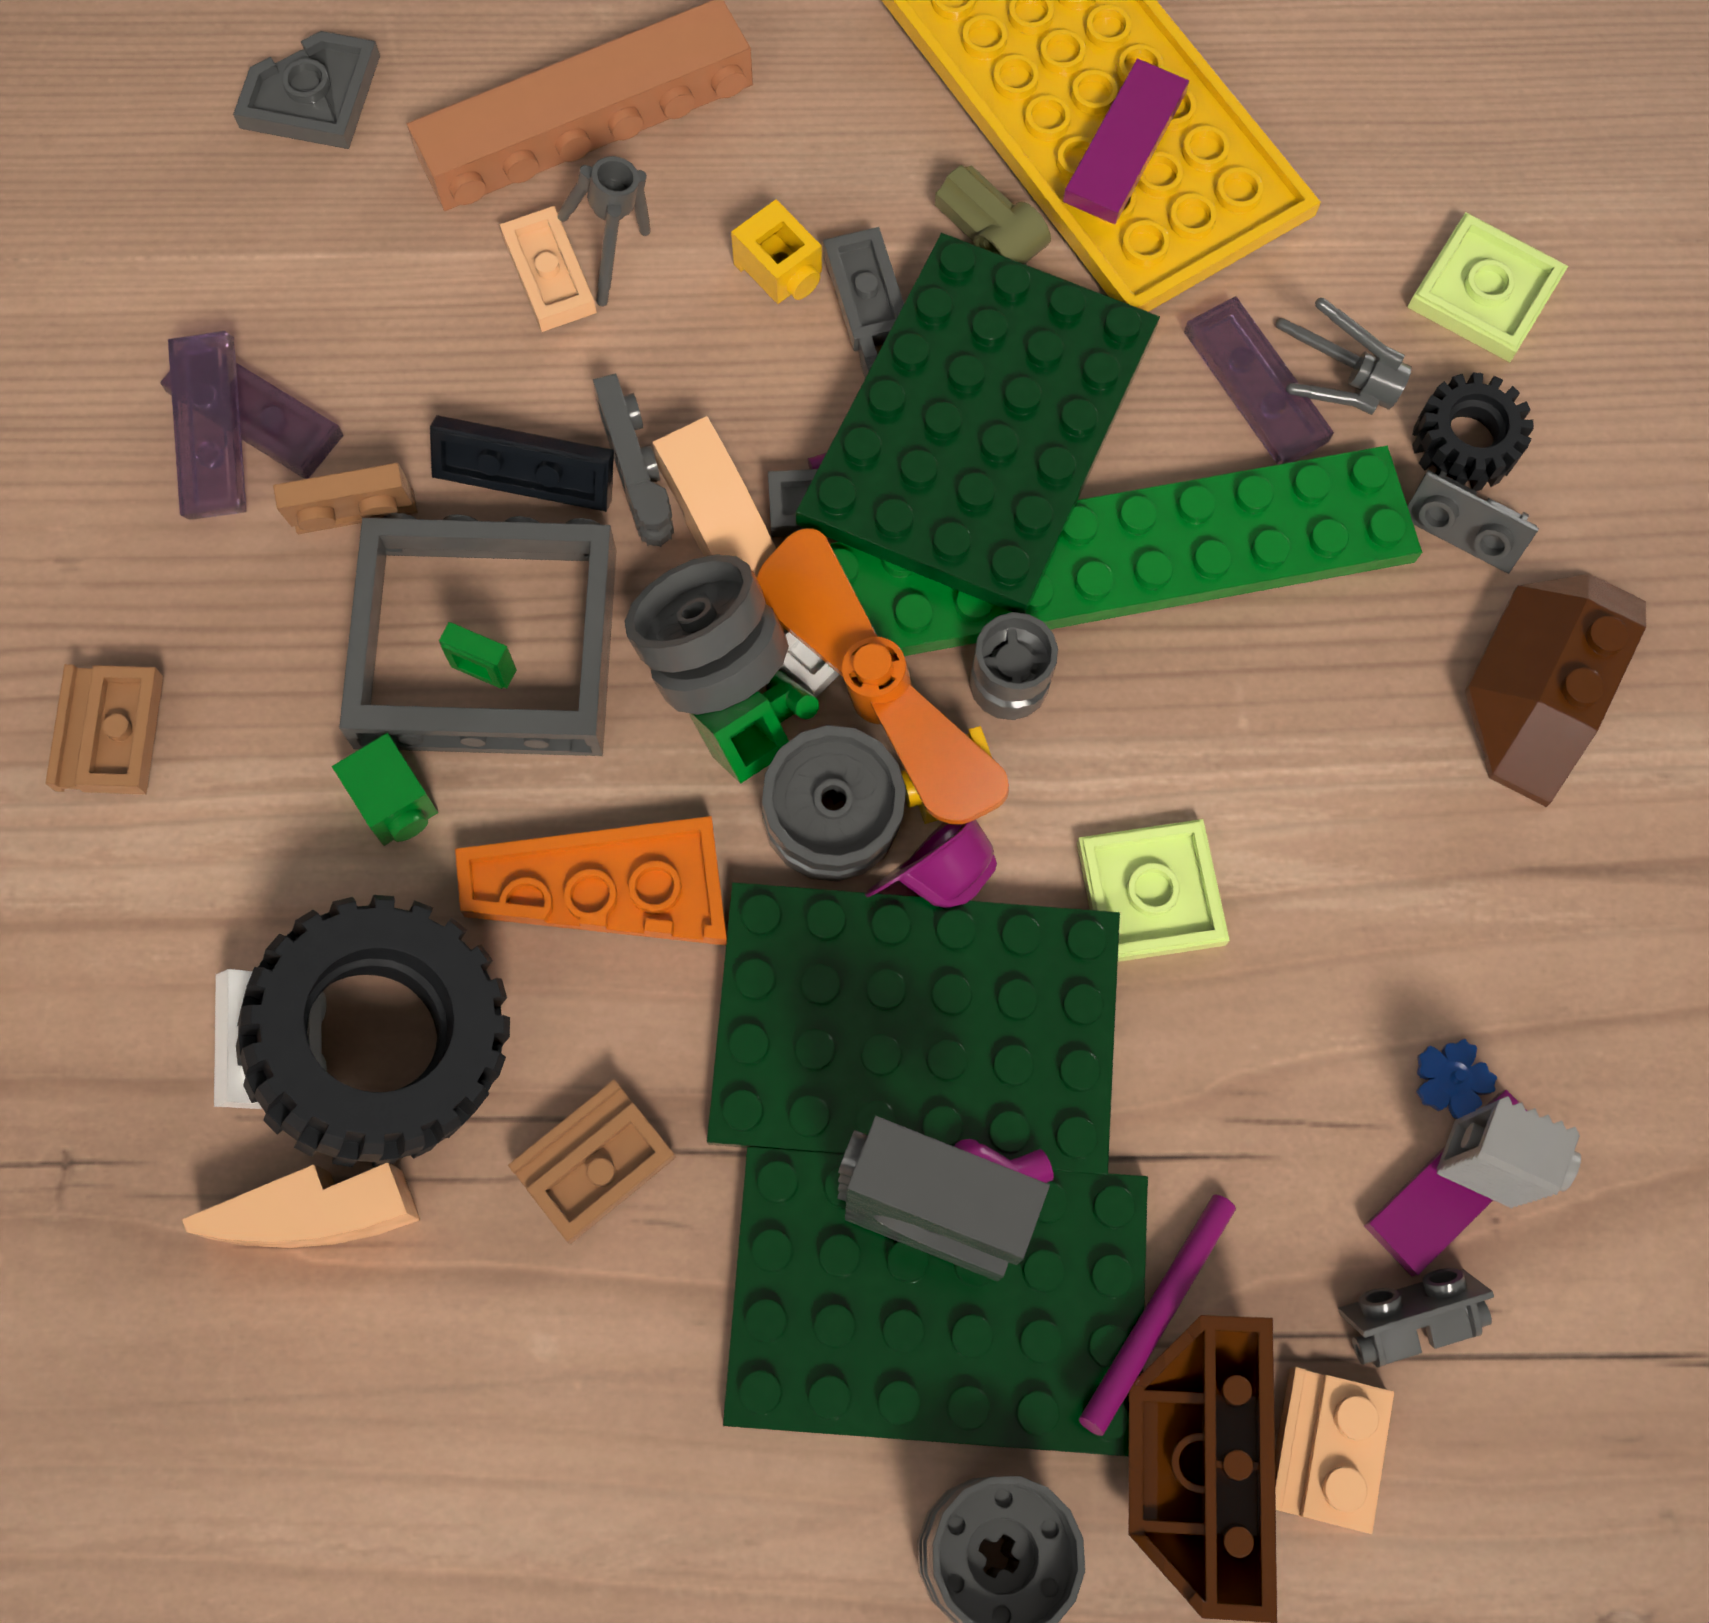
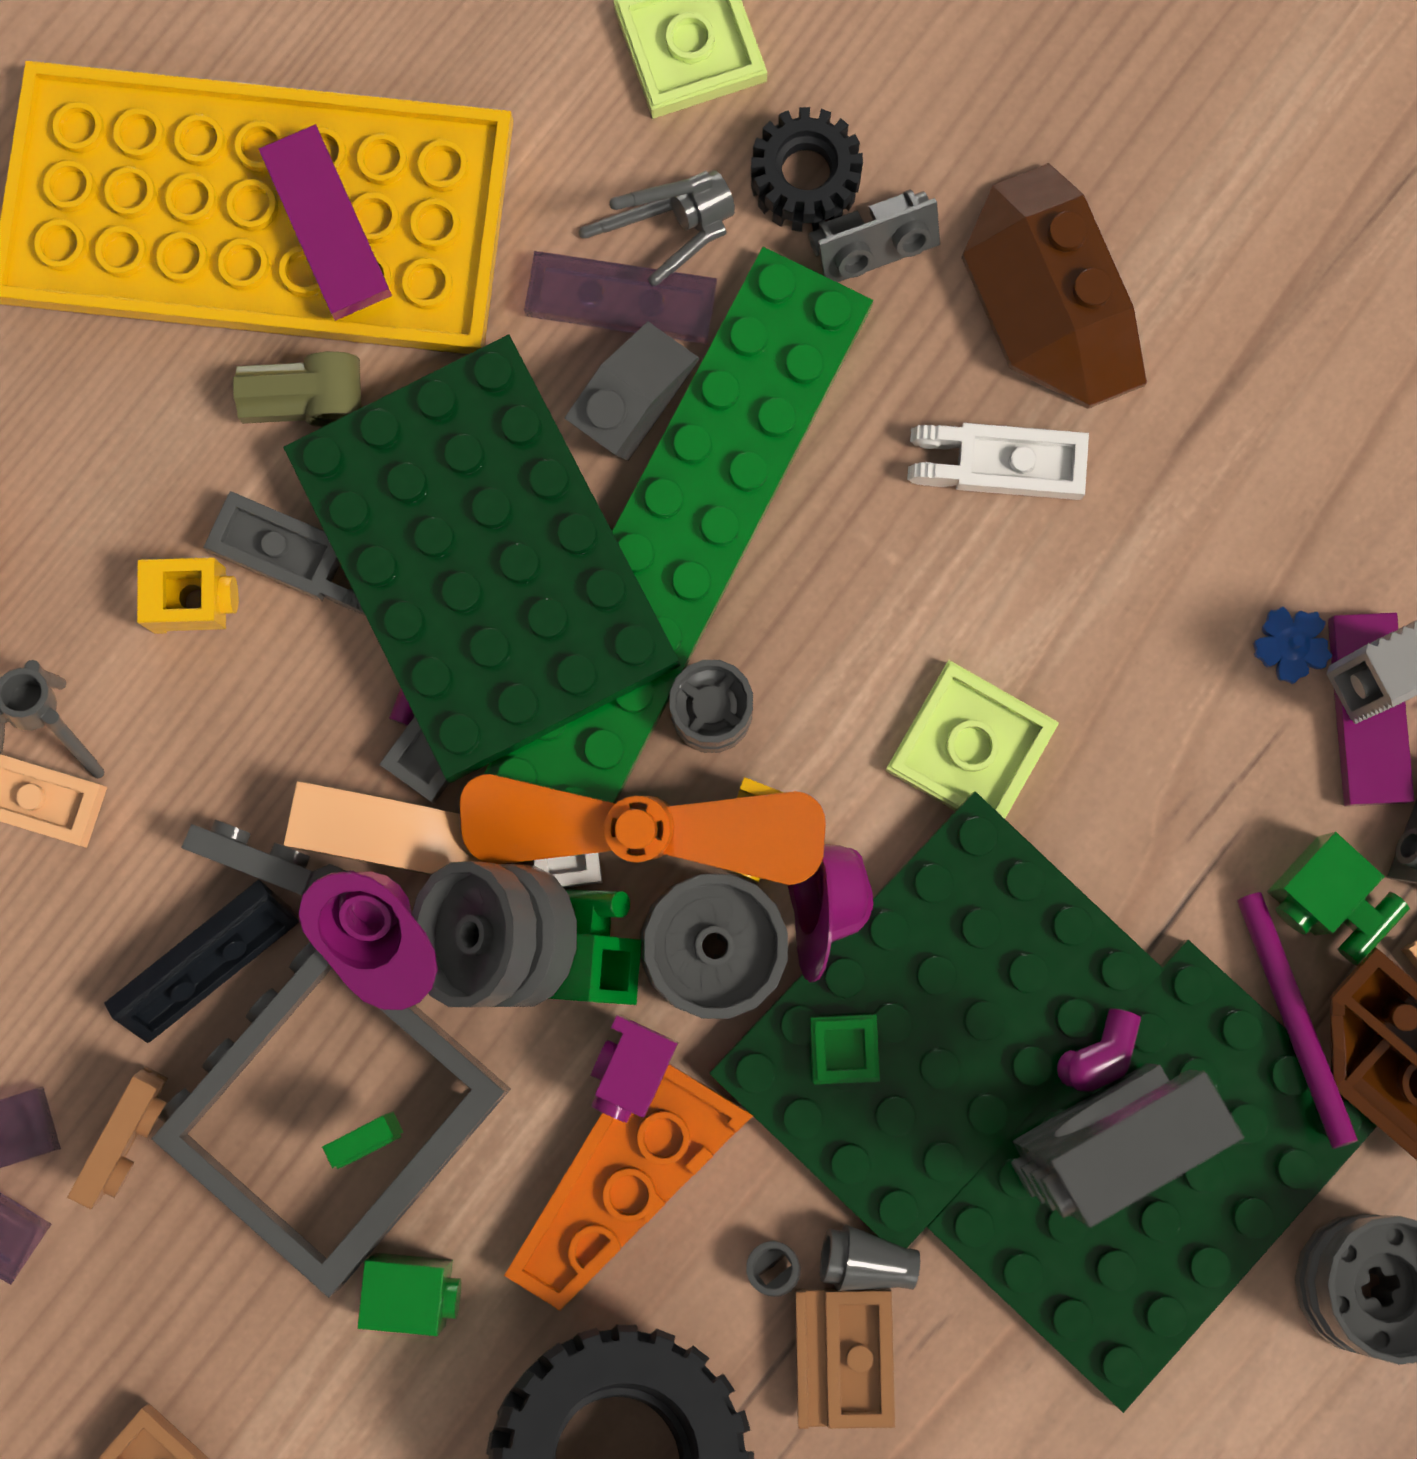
camera: 45 degrees left, 10 degrees up
none -> magenta piece [299,870,438,1010]
none -> dark grey slope [565,322,700,461]
none -> magenta brick [590,1015,679,1123]
none -> dark grey hinge [746,1241,801,1297]
none -> green tile [809,1014,880,1085]
none -> dark grey cone [820,1224,920,1291]
none -> white hinge [907,423,1089,500]
none -> green brick [1267,832,1410,966]

